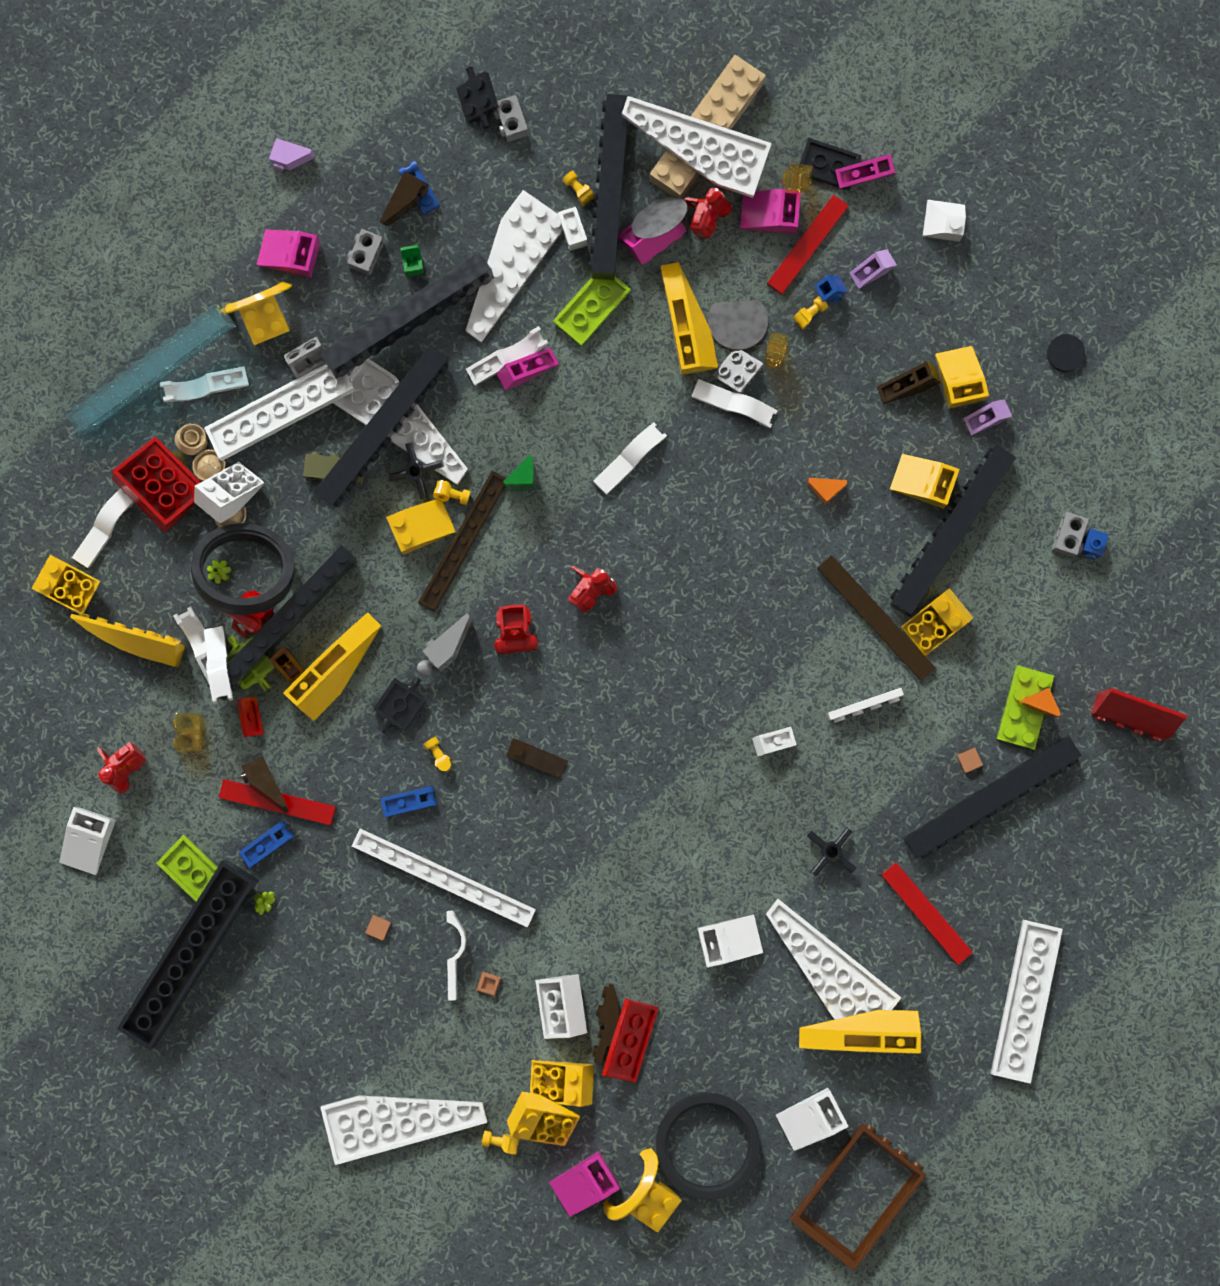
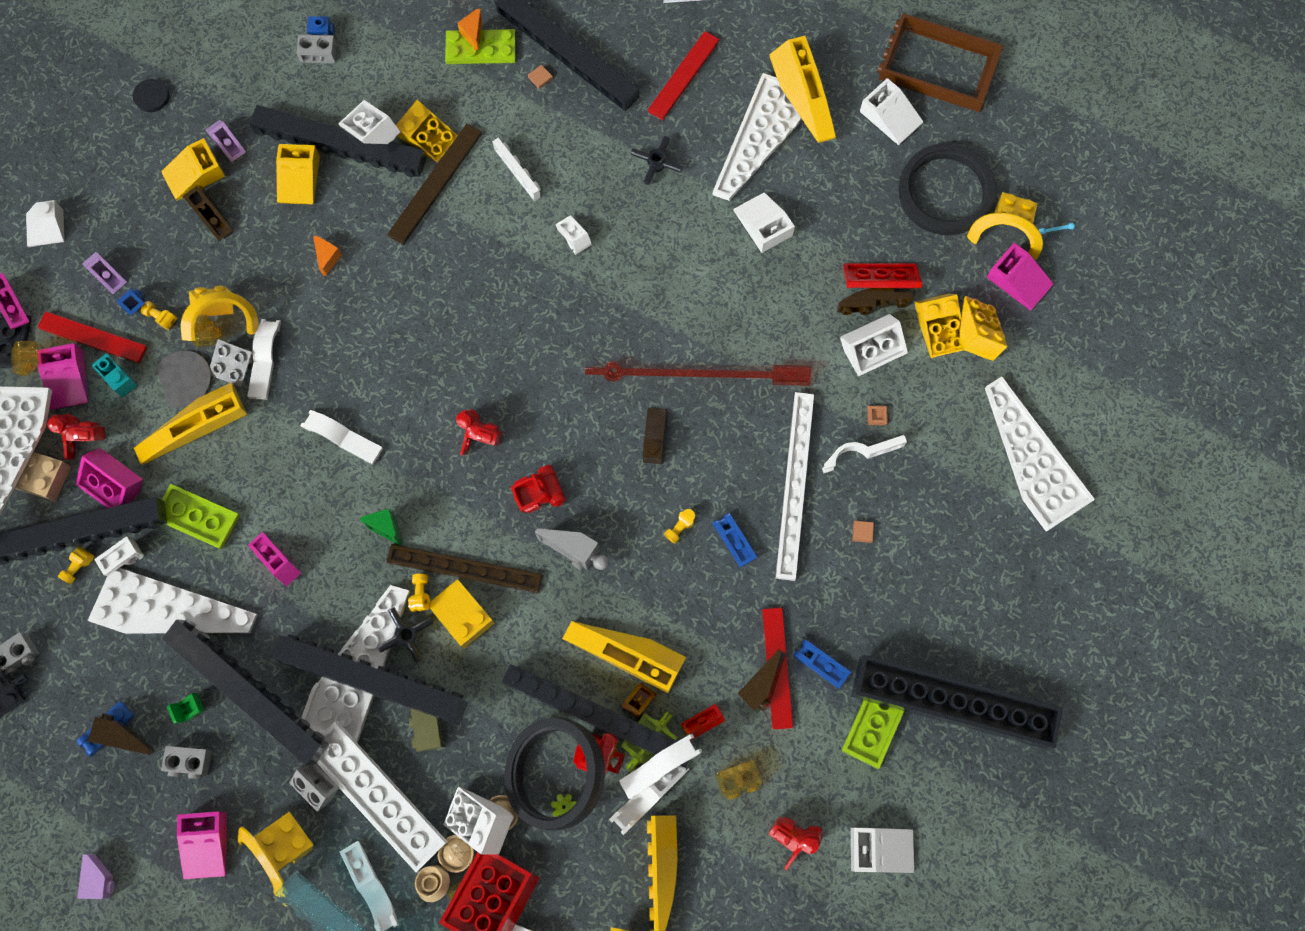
camera: 110 degrees left, 10 degrees down
lime plant [254,891,275,915] -> none
black plate [373,676,427,734] -> none
white piece [466,326,548,386] -> none
yellow leg [481,1131,520,1154] -> none
flat silver sticker [632,197,687,238] -> none
none -> teal slope [92,353,138,398]
none -> yellow piece [181,286,258,341]
none -> white slope [338,100,400,144]
none -> clear red bar [585,361,811,386]
none -> medium azure hinge [1039,223,1075,234]

